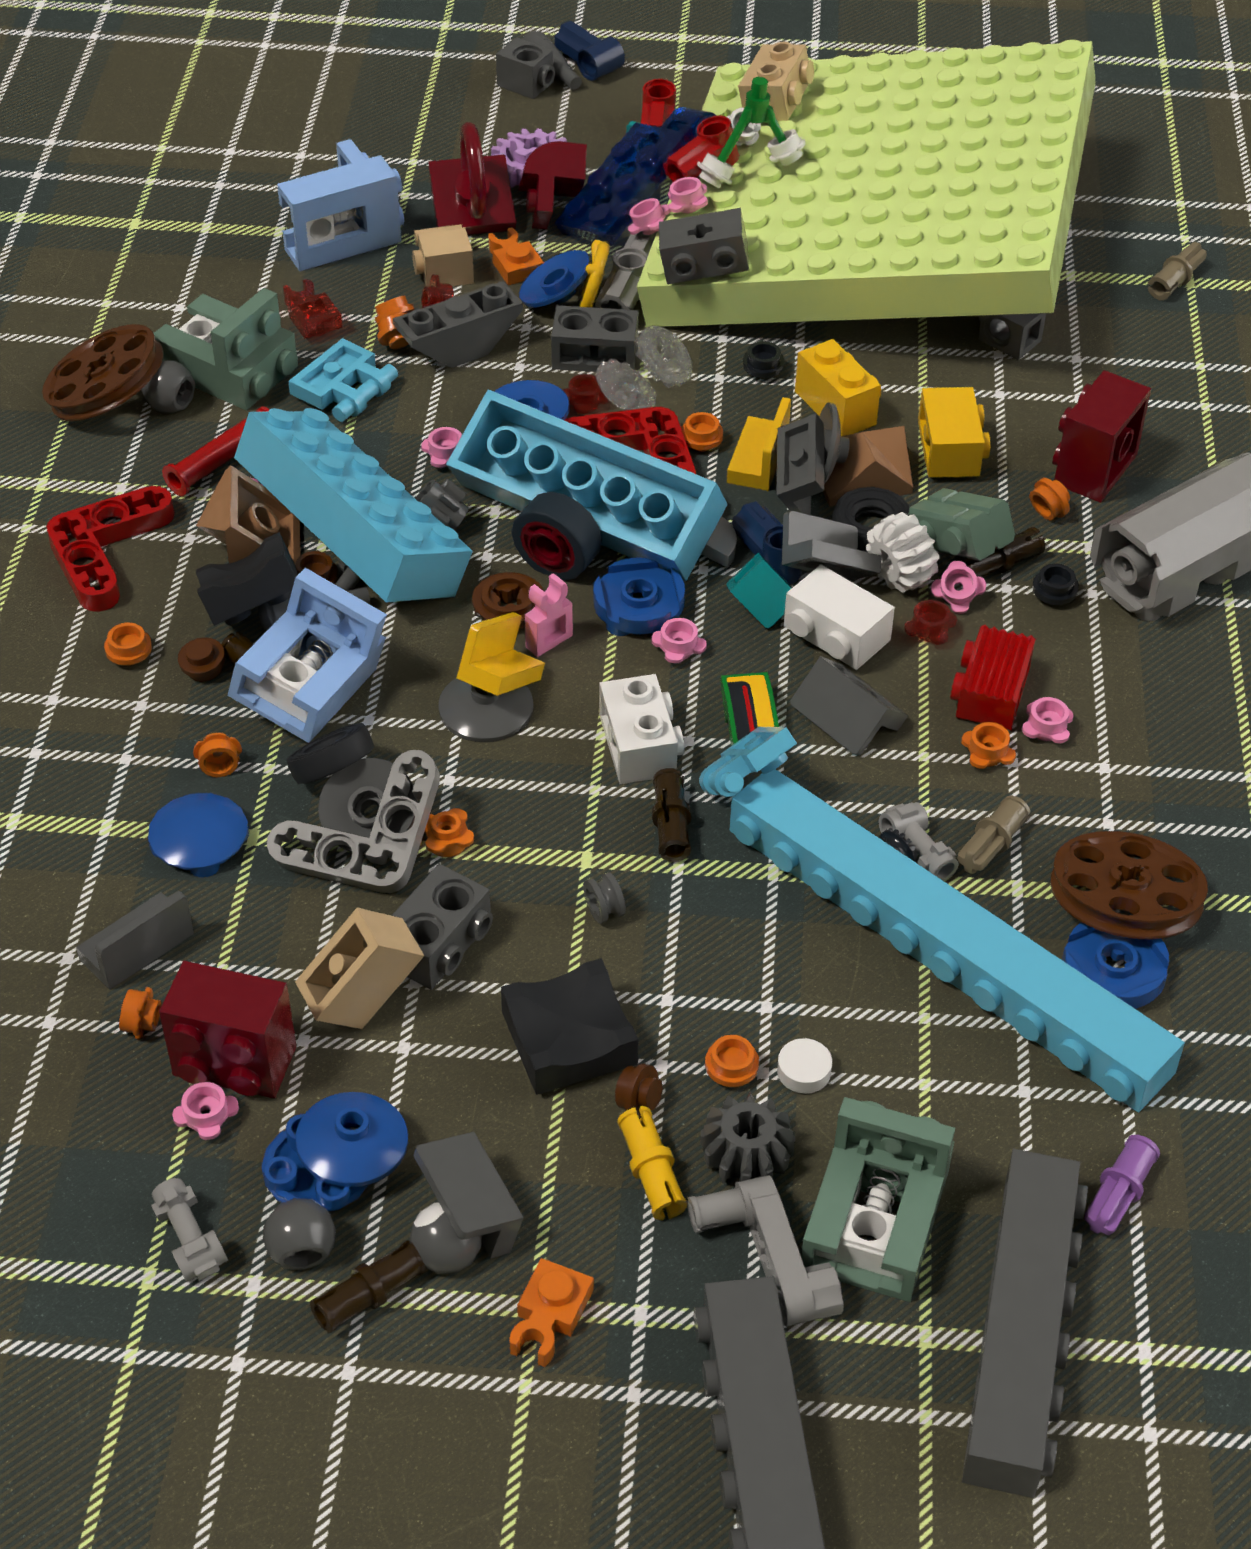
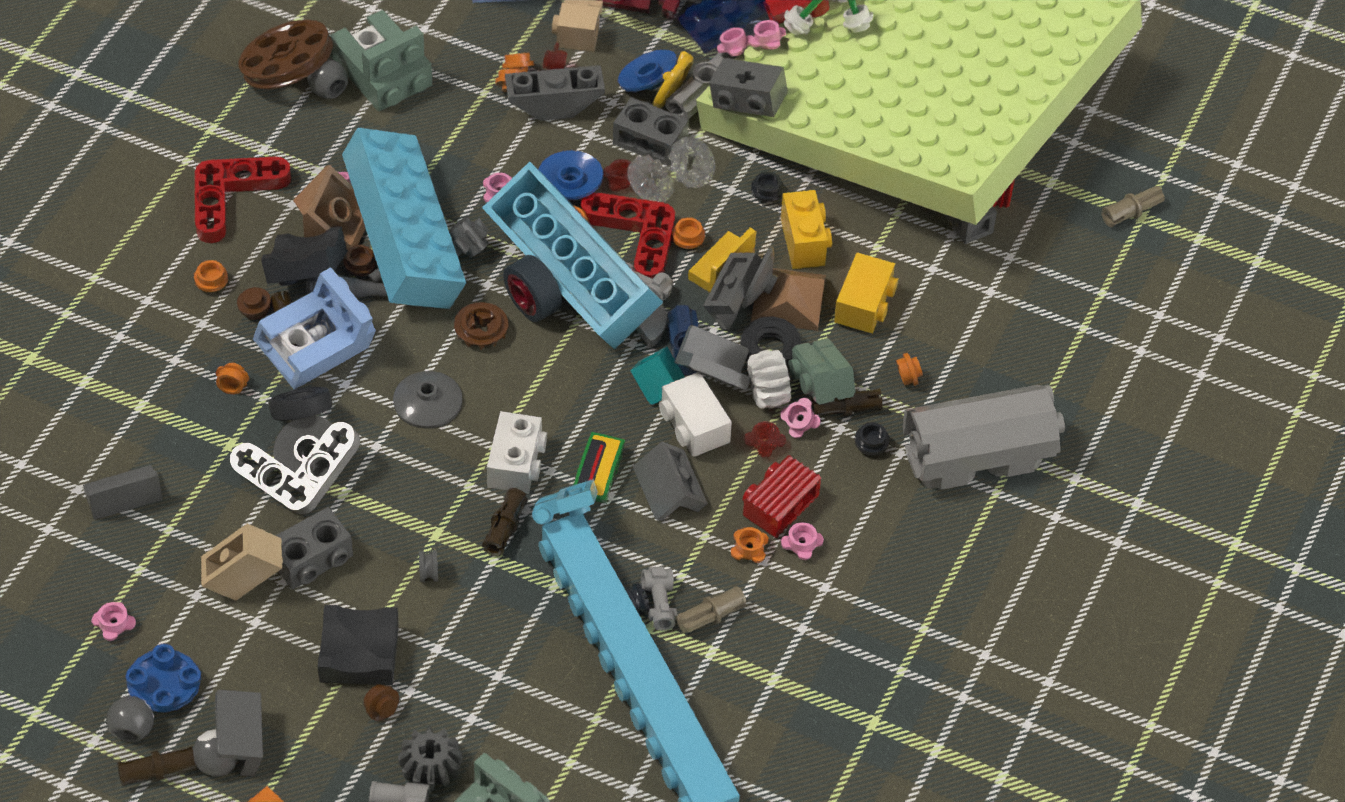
camera: 20 degrees right, 5 degrees up
orange plate [119,987,161,1039] -> none
blue dish [148,793,249,877] -> none
light grey bar [151,1178,229,1282] -> none
dark red brick [159,960,297,1099] -> none
red pin [162,406,270,496] -> none
clear red plate [283,279,343,339] -> none
medium azure plate [289,338,398,422] -> none
blue dish [296,1092,408,1187] -> none
orange plate [424,808,474,857] -> none
yellow panel [457,612,545,696] -> none
orange plate [488,228,544,285] -> none
bright pink plate [525,573,573,657] -> none
blue plate [593,557,685,636] -> none
yellow pin [617,1106,688,1220] -> none
bright pink plate [652,618,706,664] -> none
orange plate [705,1035,759,1087] -> none
white tile [777,1038,832,1094] -> none
reddish brown wedge [1050,831,1208,939] -> none
dark red brick [1052,370,1151,503] -> none
blue plate [1062,922,1169,1009] -> none

